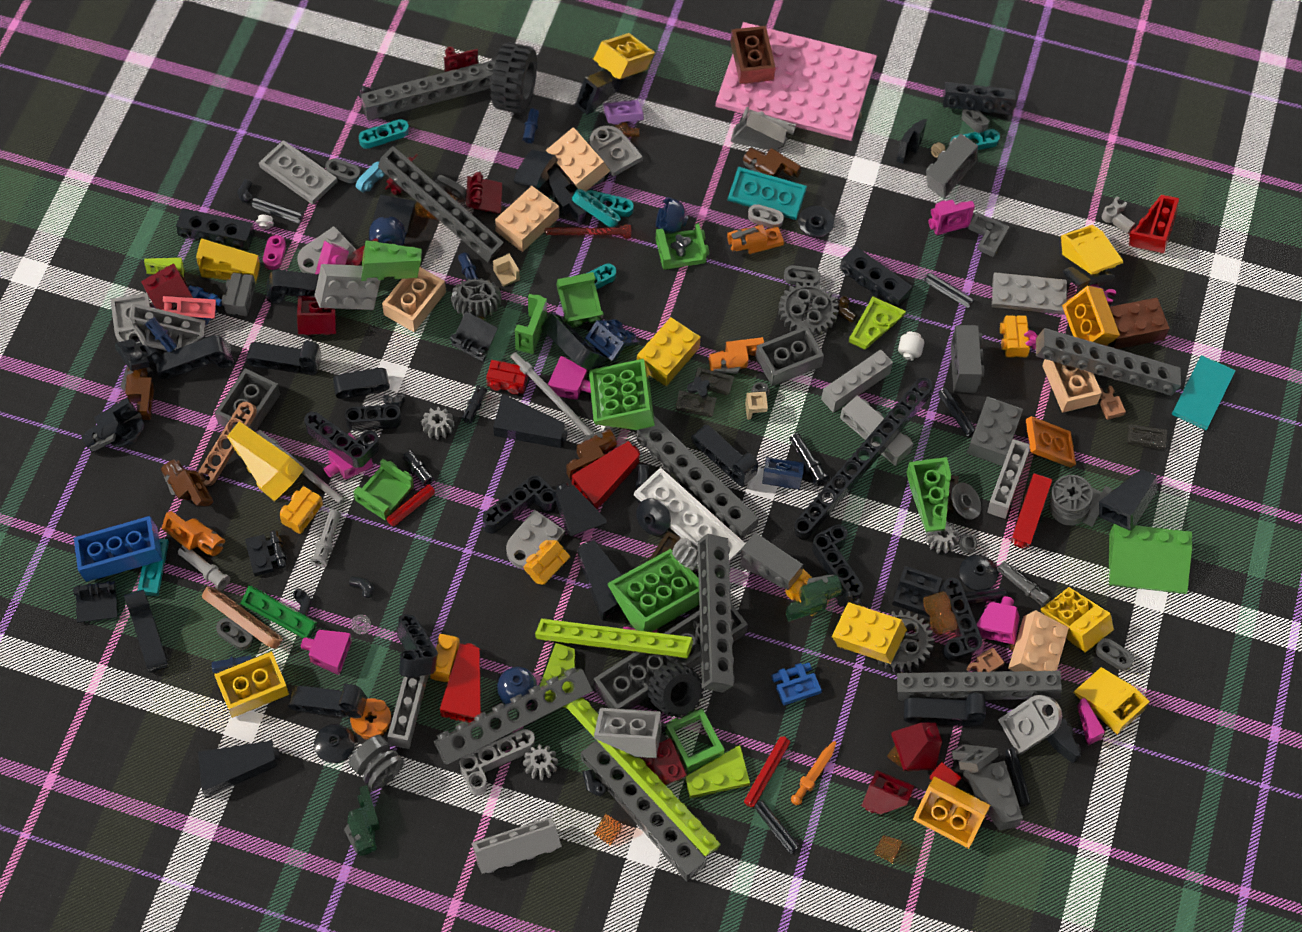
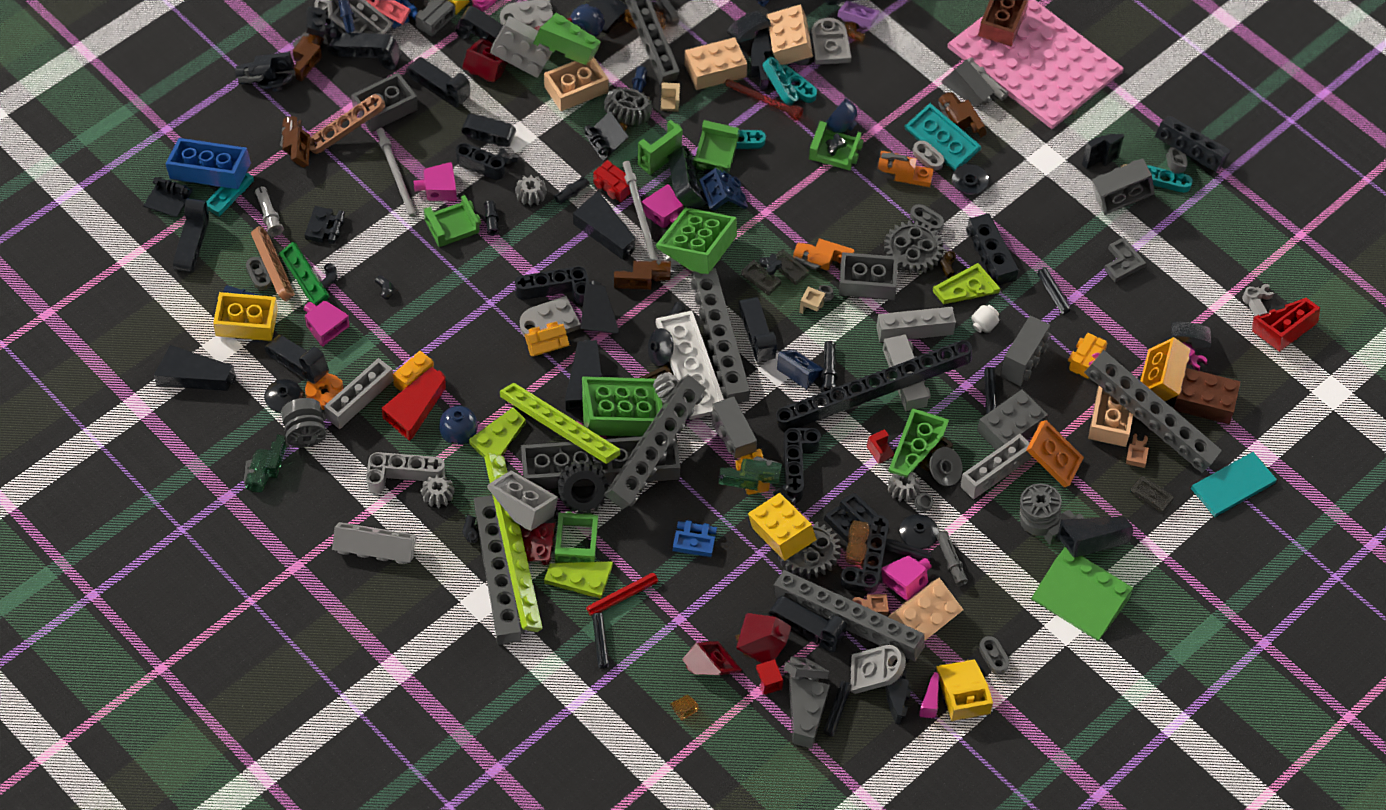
camera: 30 degrees right, 5 degrees down
orange plate [161,511,225,556] -> none
yellow wedge [227,421,304,501] -> none
light orange brick [280,487,323,534] -> none
black beam [304,412,380,468] -> none
light grey pin [310,509,341,567] -> none
dark pink torso [315,241,349,275] -> none
clear plate [351,615,371,634] -> none
red axle [387,484,435,526] -> none
black beam [397,614,438,677] -> none
dark grey brick [434,667,592,765] -> none
dark red hinge [465,172,502,214] -> none
red slope [572,441,640,510] -> none
clear orange slope [594,814,623,846] -> none
yellow brick [637,317,701,386] -> none
orange sword [791,741,836,805] -> none
light orange brick [913,776,990,849] -> none
dark pink plate [929,199,975,235] -> none
light grey plate [992,273,1067,315] -> none
red slope [1011,473,1052,549] -> none
yellow slope [1041,587,1114,652] -> none
yellow slope [1061,225,1123,275] -> none
none -> red panel [867,429,894,464]

